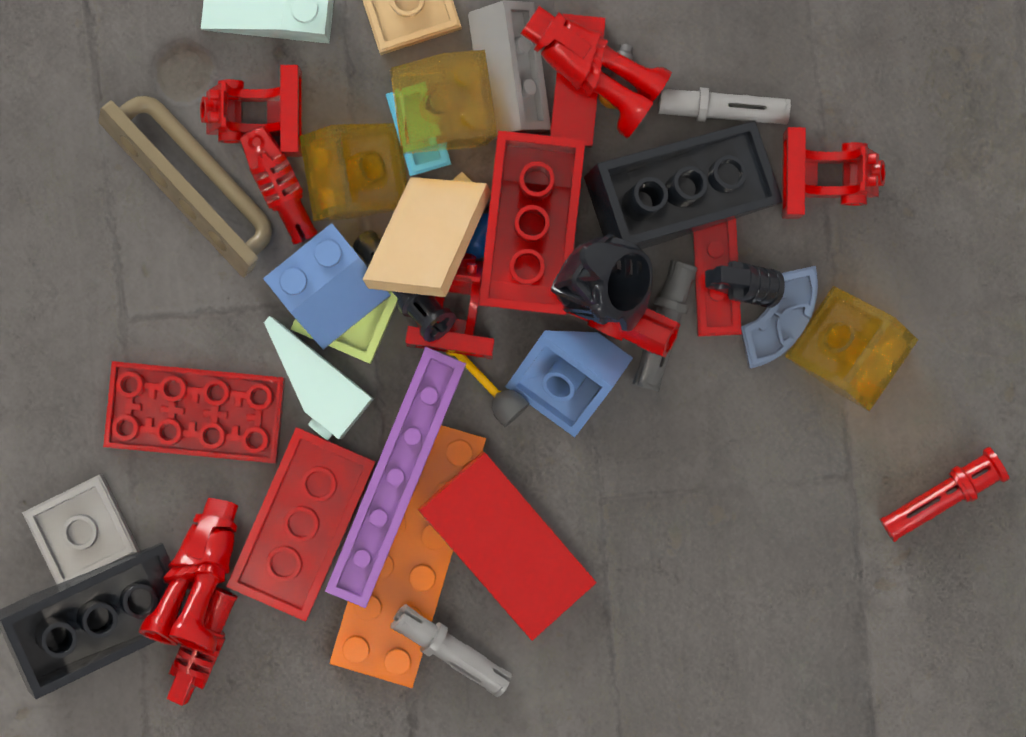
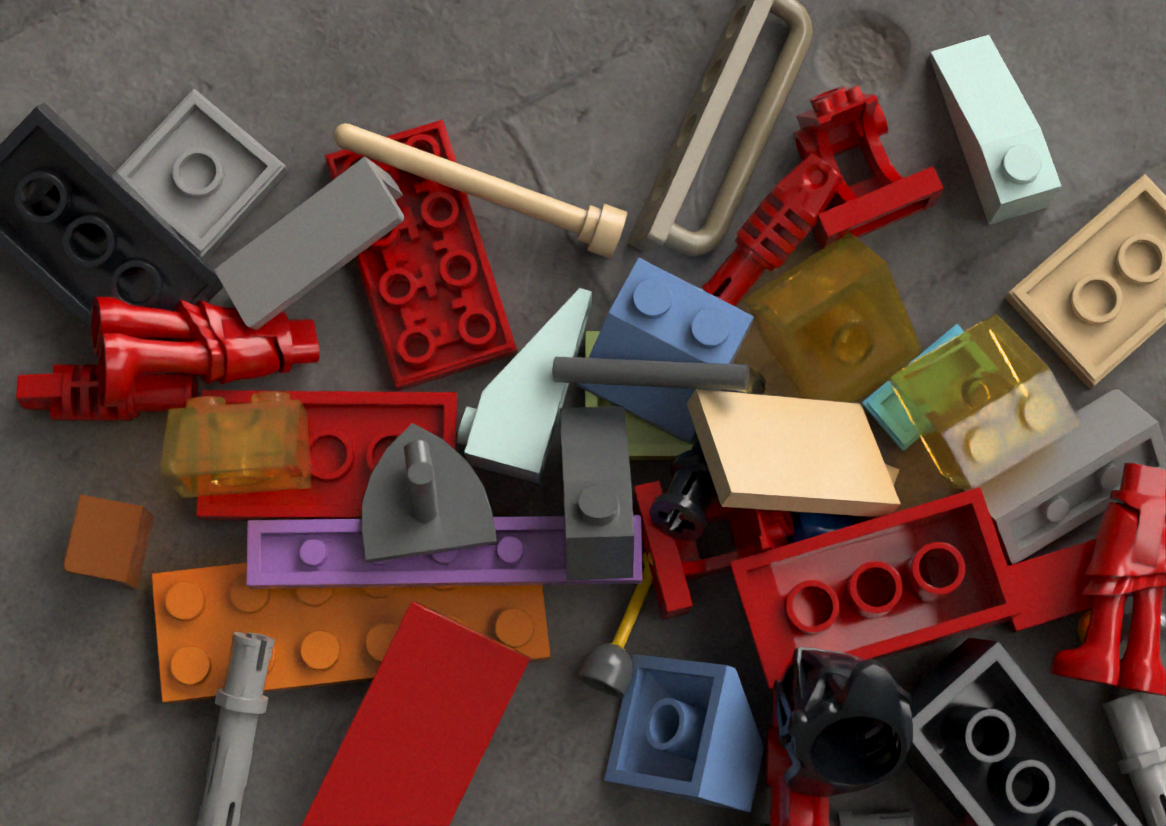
camera: 60 degrees right, 10 degrees down
none -> dark orange panel [63,494,154,590]
none -> clear yellow slope [161,392,311,498]
none -> light grey panel [214,157,404,330]
none -> tan piece [333,123,628,259]
none -> dark grey shield [362,423,497,563]
none -> dark grey bar [552,356,750,391]
none -> dark grey slope [560,406,634,580]

